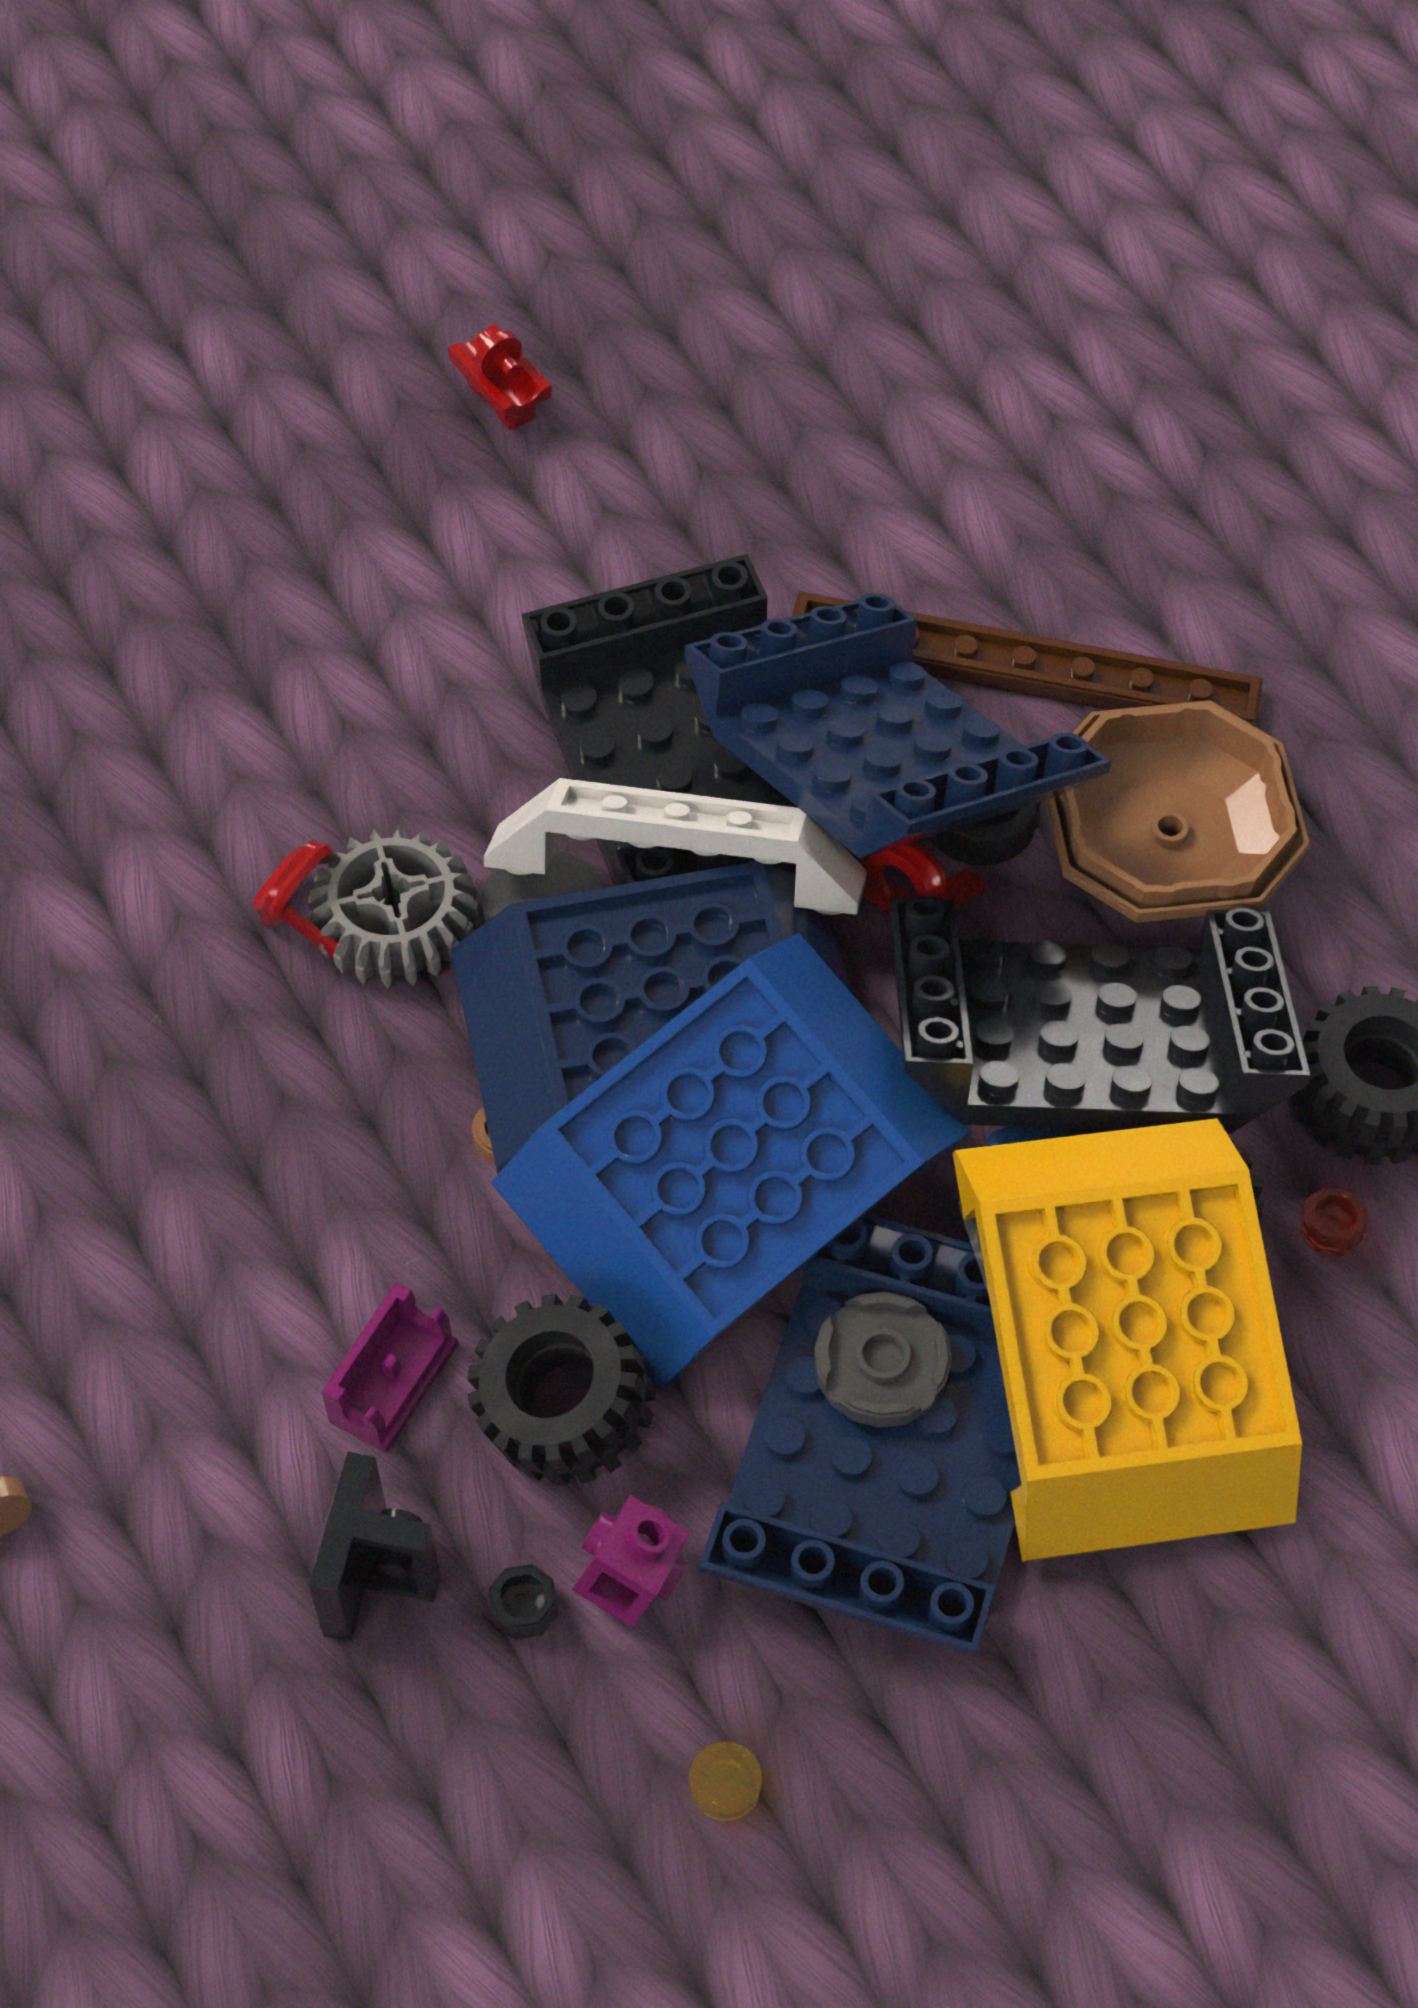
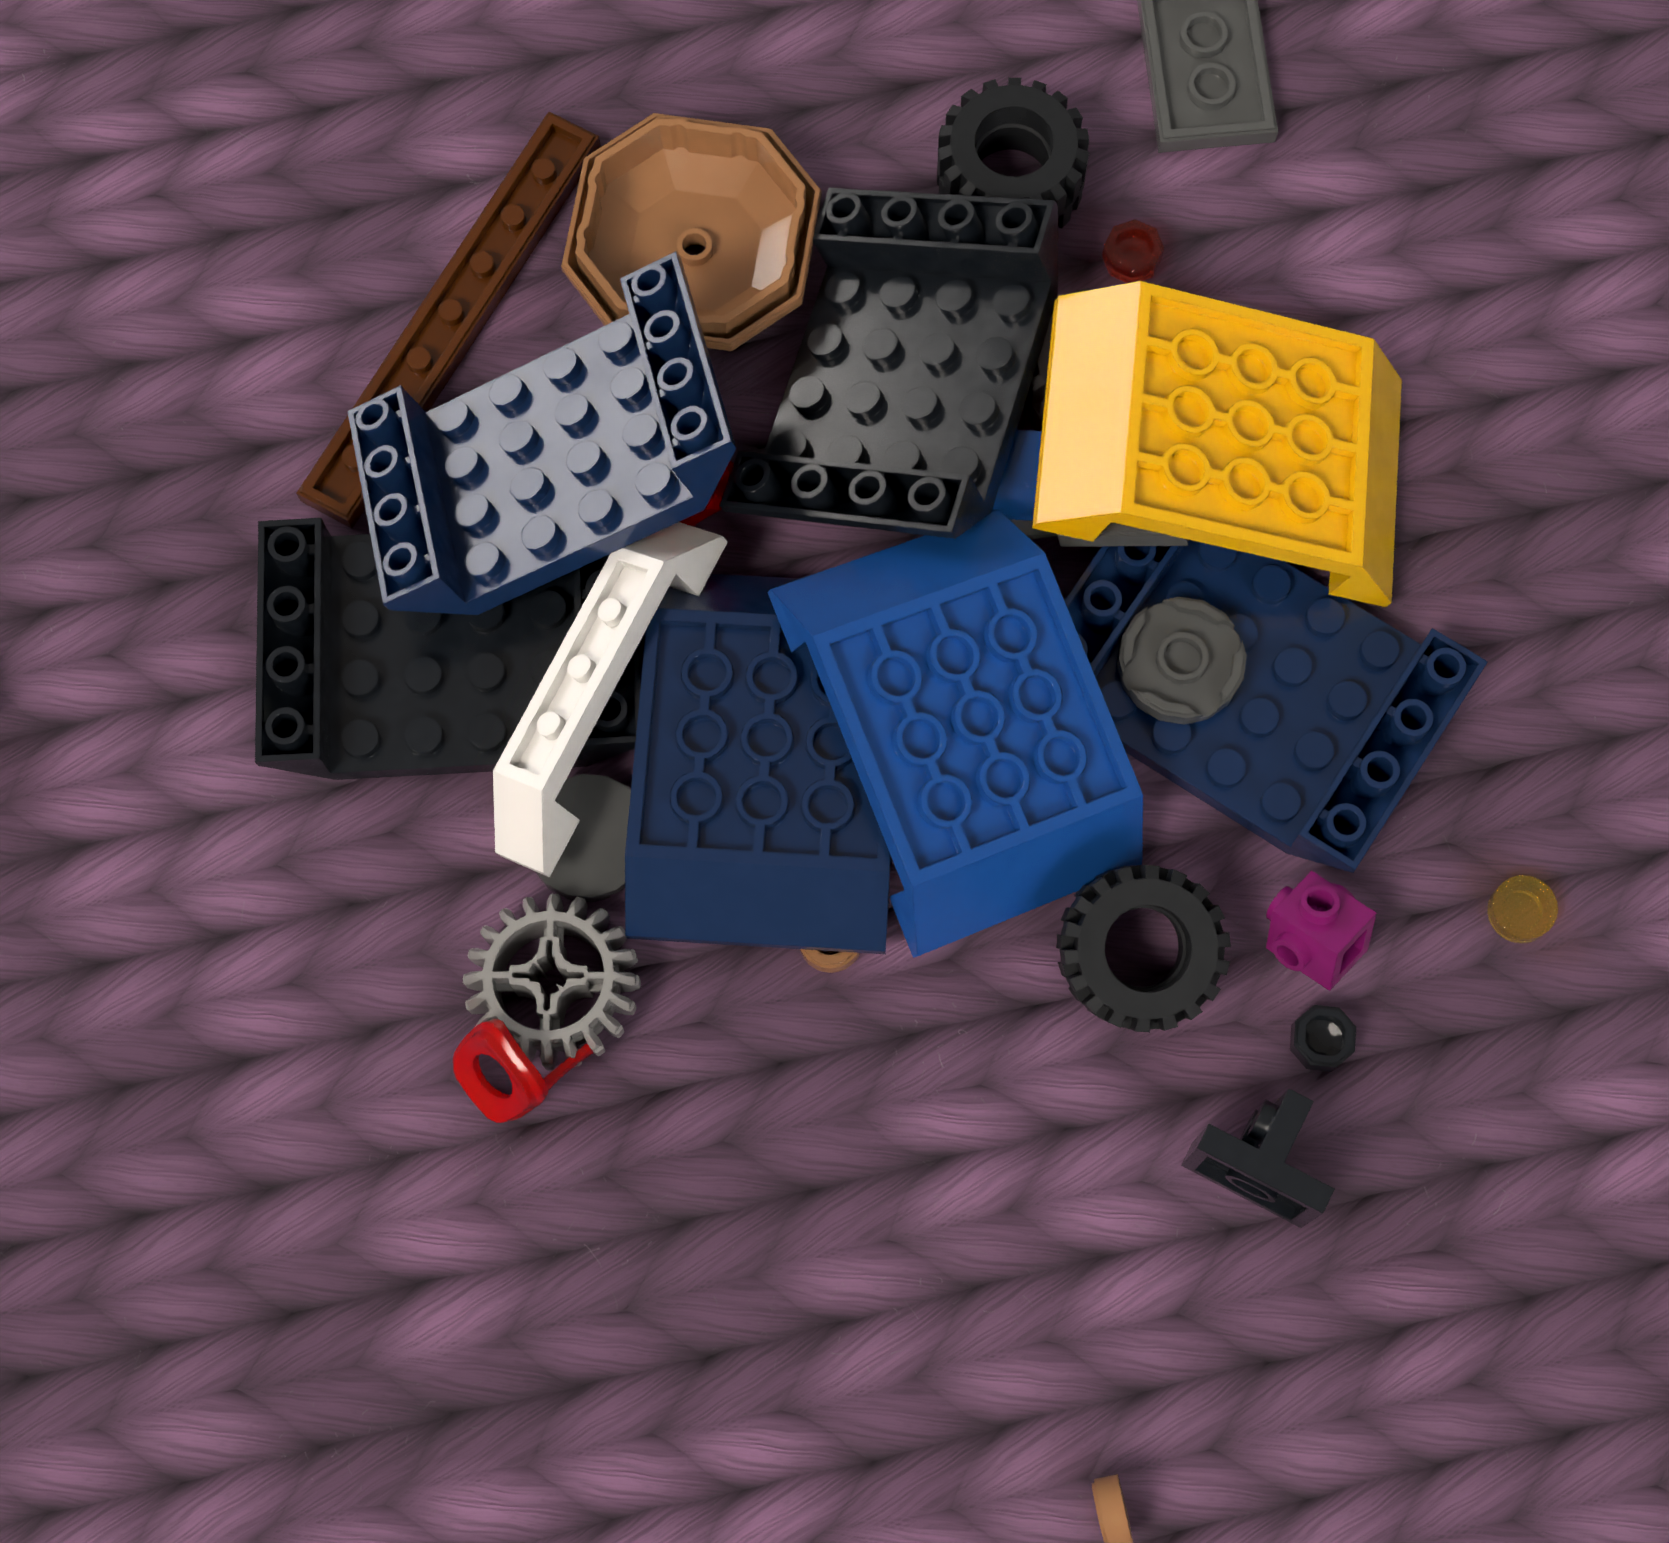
camera: 70 degrees left, 15 degrees up
magenta hinge [322,1282,458,1453] -> none

